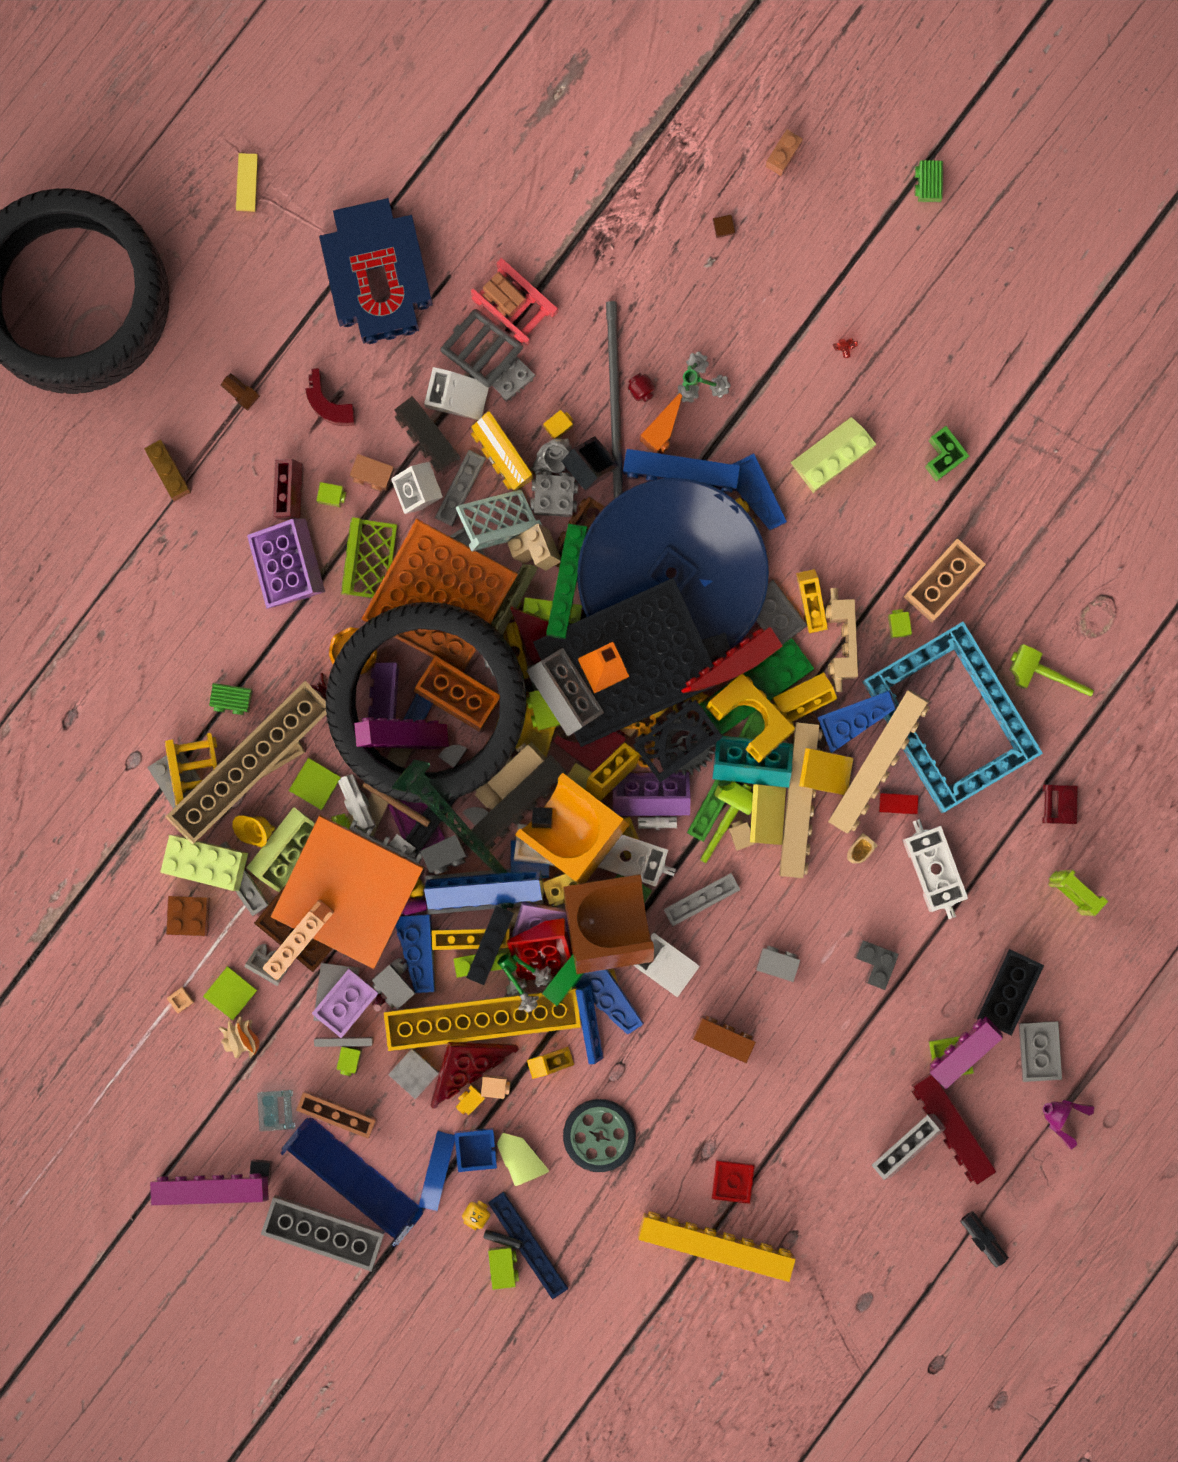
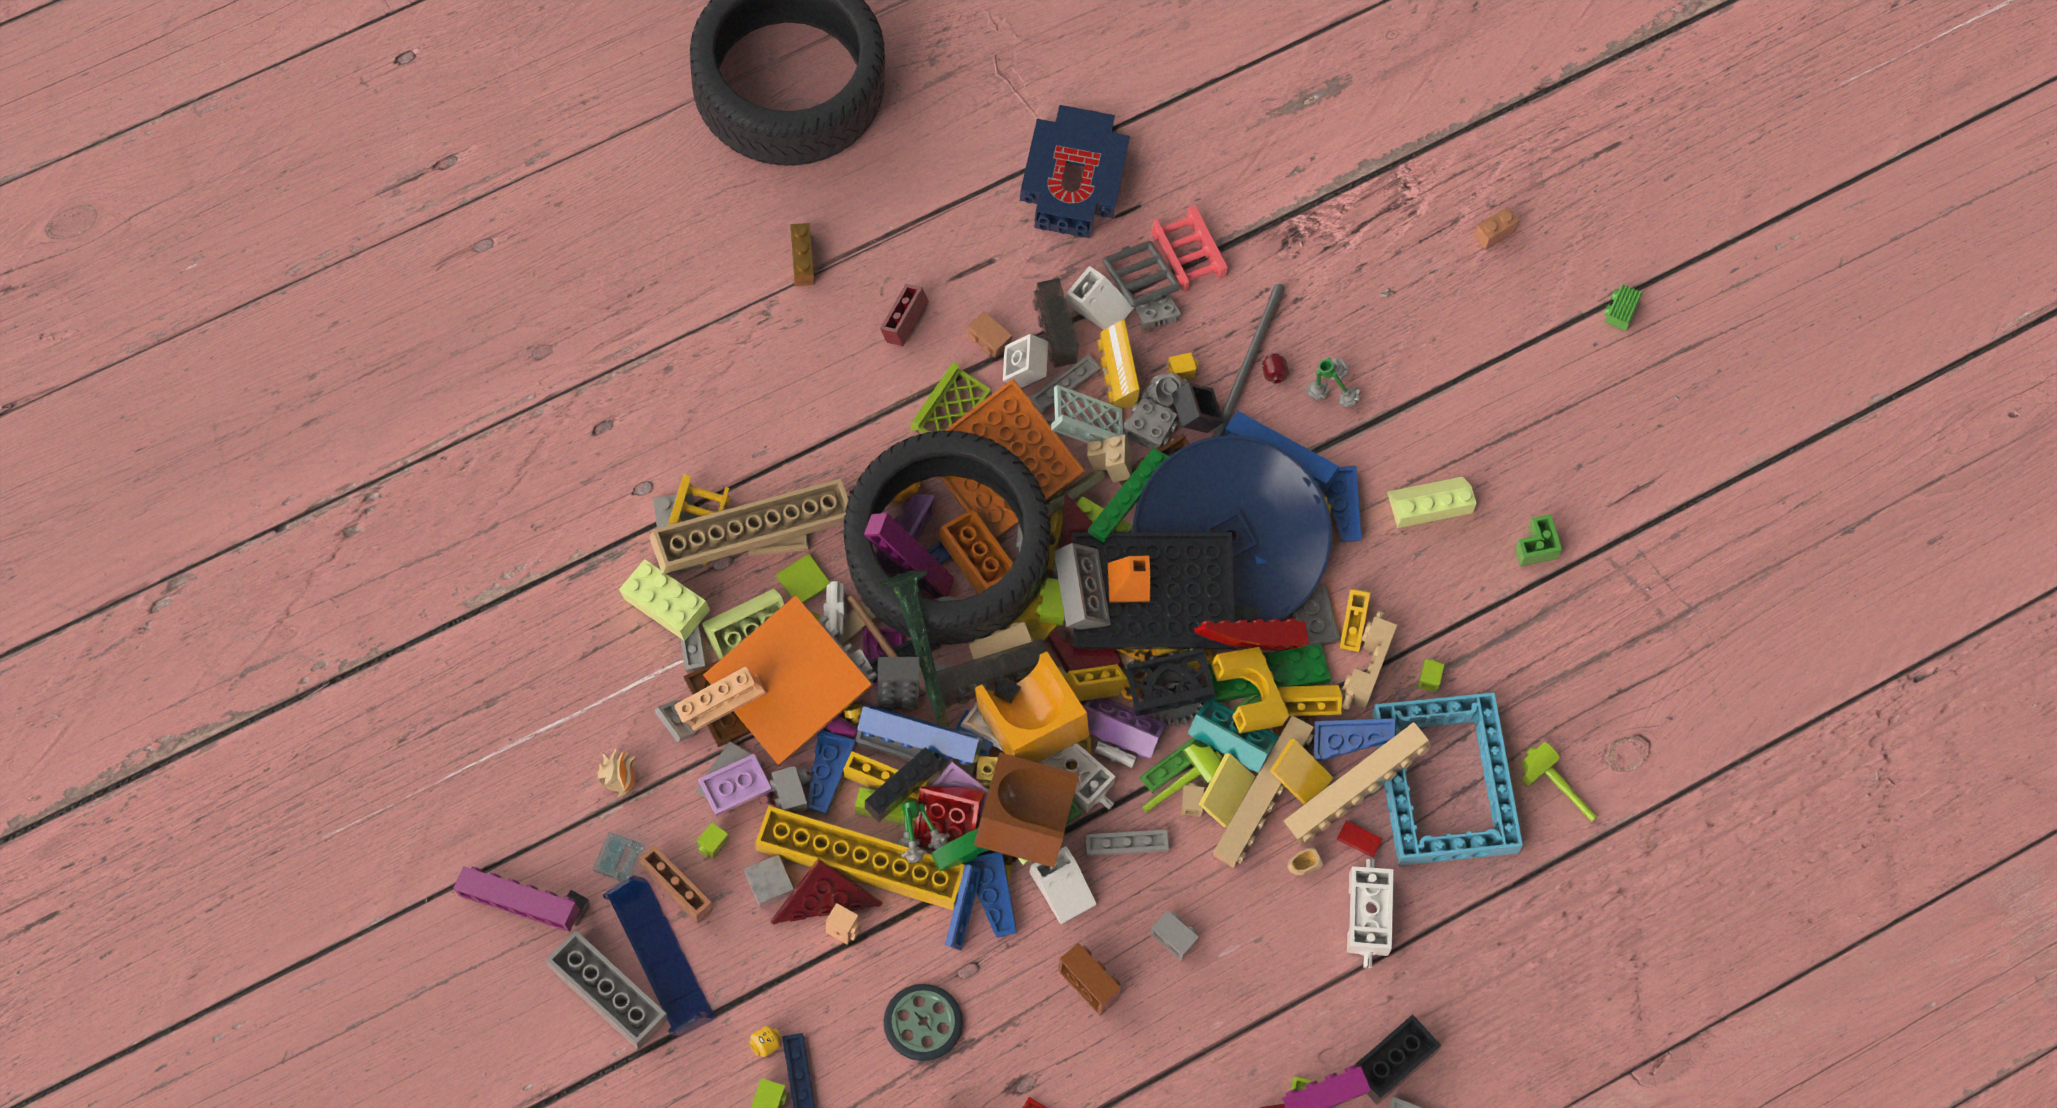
camera: 20 degrees right, 20 degrees down
dark orange brick [166,896,210,936] -> none
light nougat tile [167,987,194,1013] -> none
lime tile [203,966,258,1021] -> none
bright green brick [209,683,252,715] -> none
reddish brown piece [220,373,260,411] -> none
yellow piece [232,815,275,847] -> none
light yellow tile [236,153,258,212] -> none
medium lavender slope [247,518,325,609] -> none
dark red arch [305,368,355,426] -> none
light grey tile [314,1037,374,1047] -> none
lime brick [316,482,347,508] -> none
blue slope [419,1131,455,1211] -> none
blue piece [454,1128,498,1172] -> none
yellow brick [456,1084,485,1115] -> none
tan brick [475,782,503,810] -> none
nougat brick [483,272,526,317] -> none
black piece [484,1229,523,1250] -> none
yellowish green panel [497,1133,549,1186] -> none
yellow slope [527,1047,574,1079] -> none
orange slope [640,393,682,454] -> none
reddish brown tile [713,215,735,238] -> none
clear red plant [833,338,858,358] -> none
dark grey brick [854,940,899,990] -> none
light nougat brick [904,538,986,623] -> none
dark red plate [1042,785,1078,824] -> none
lime fence [1048,870,1108,916] -> none

